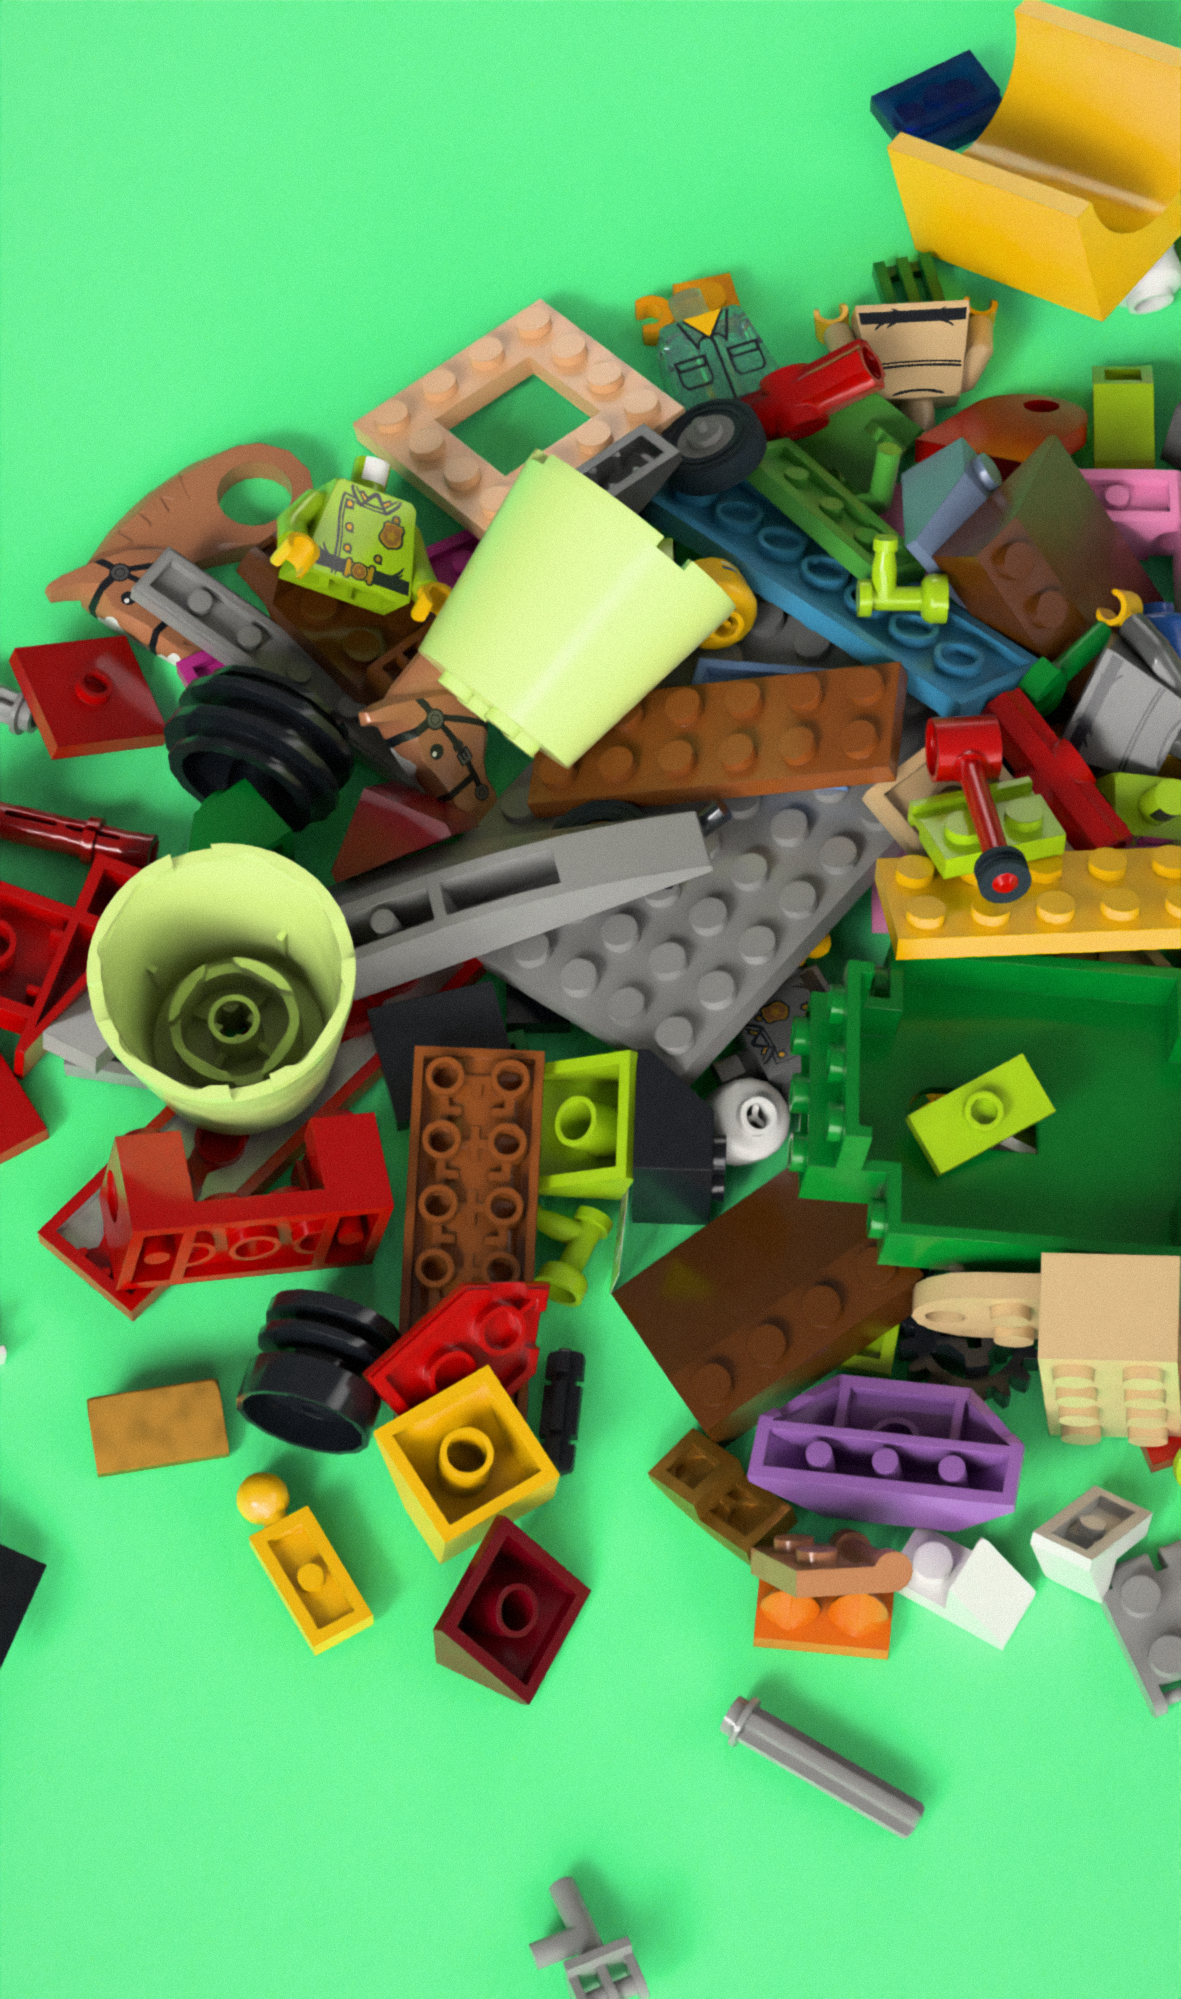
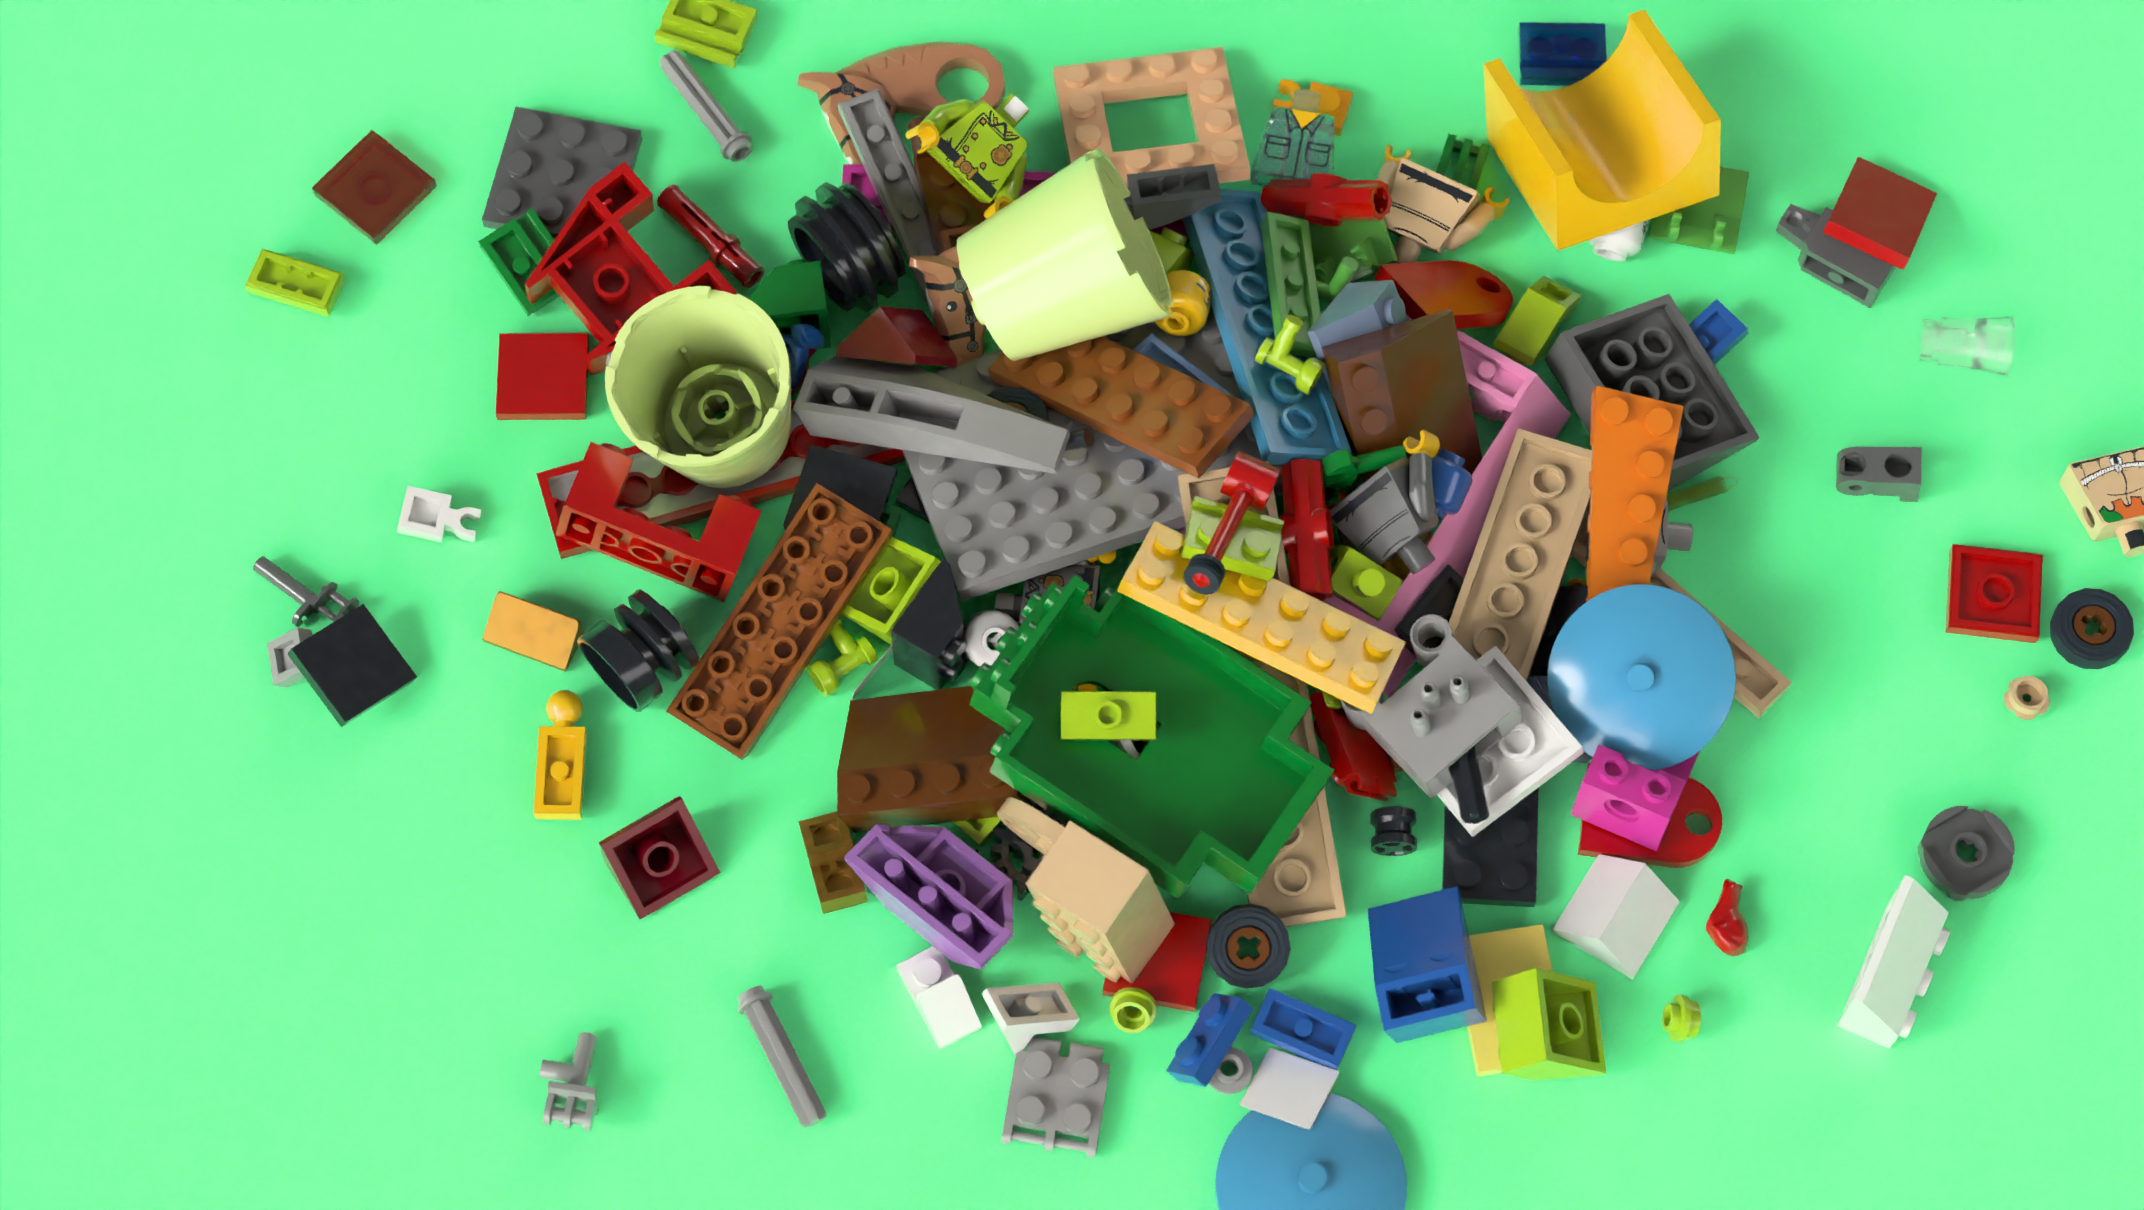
camera: 30 degrees right, 5 degrees up
red plate [9,635,166,760] -> none
red tile [362,1281,550,1417] -> none
yellow slope [373,1364,560,1565] -> none
black axle [539,1348,586,1477] -> none
black wheel [661,398,767,496] -> none
nougat plate [751,1528,913,1598] -> none
orange tile [753,1578,894,1660] -> none

